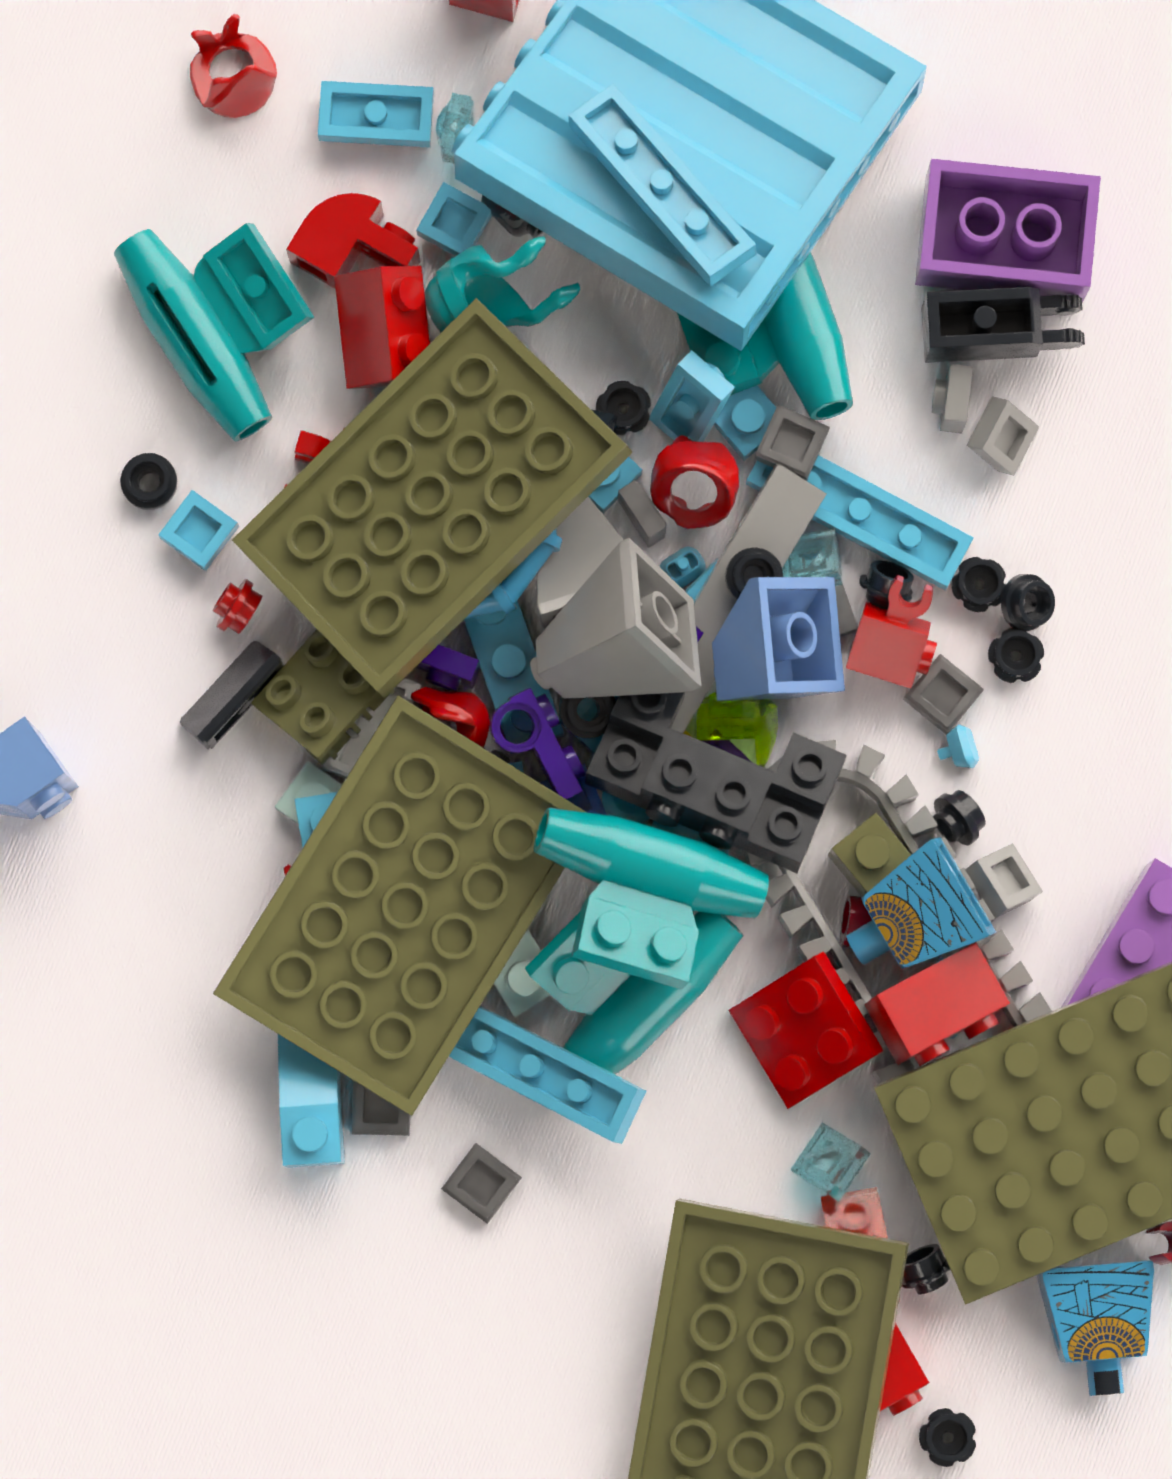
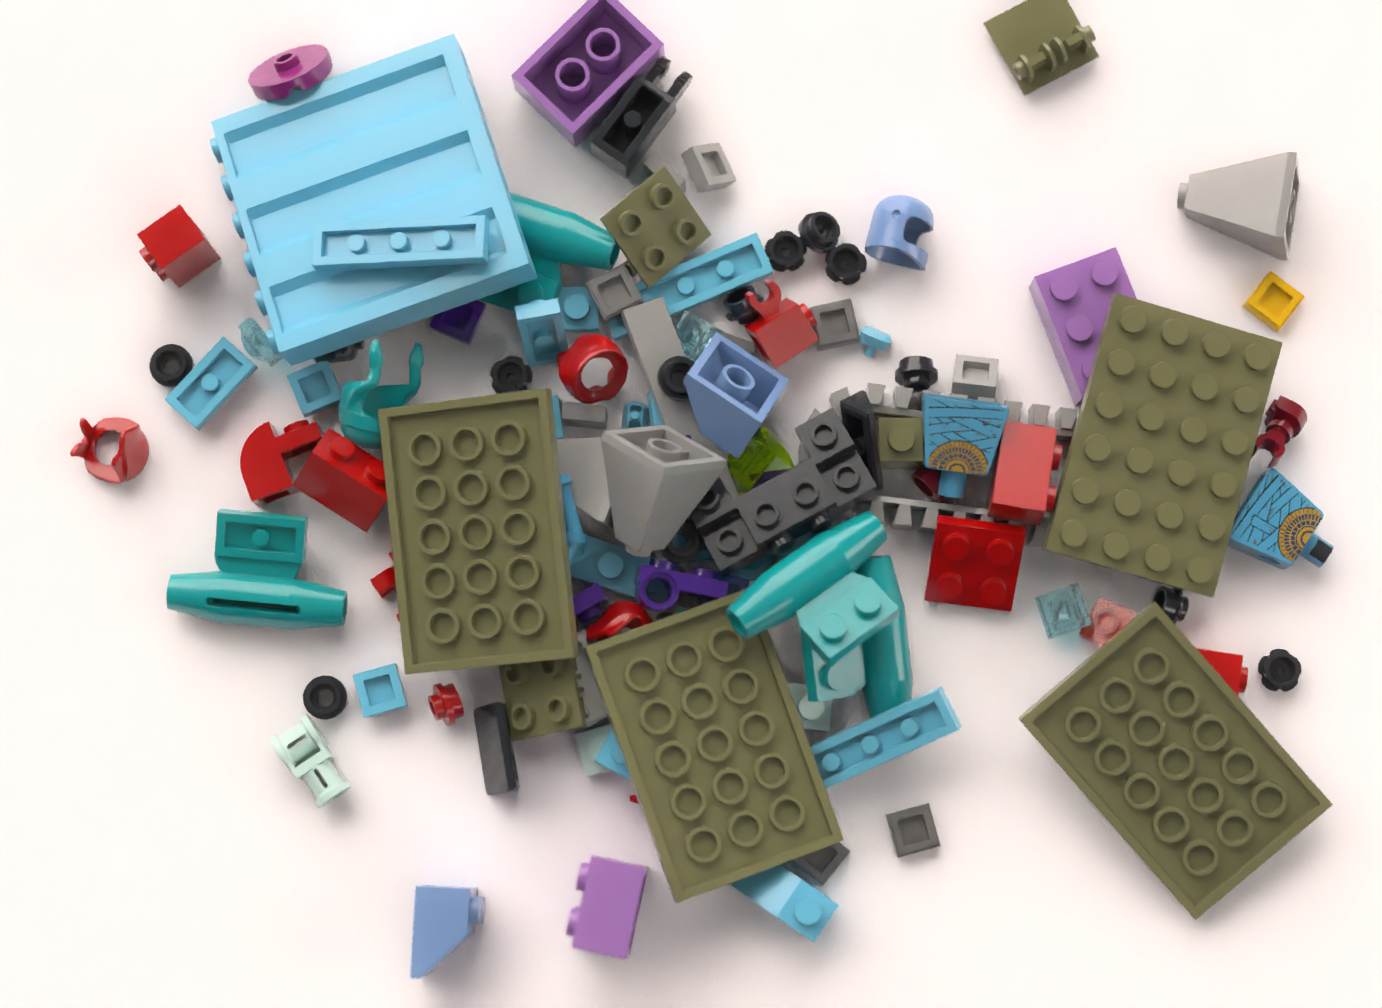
camera: 50 degrees left, 0 degrees up
none -> black plate [149,344,194,388]
none -> light aqua connector [270,713,352,809]
none -> dark purple tile [429,300,487,345]
none -> medium lavender brick [565,855,649,959]
none -> olive hinge [600,166,712,288]
none -> black slope [840,390,884,491]
none -> medium blue helmet [864,195,934,271]

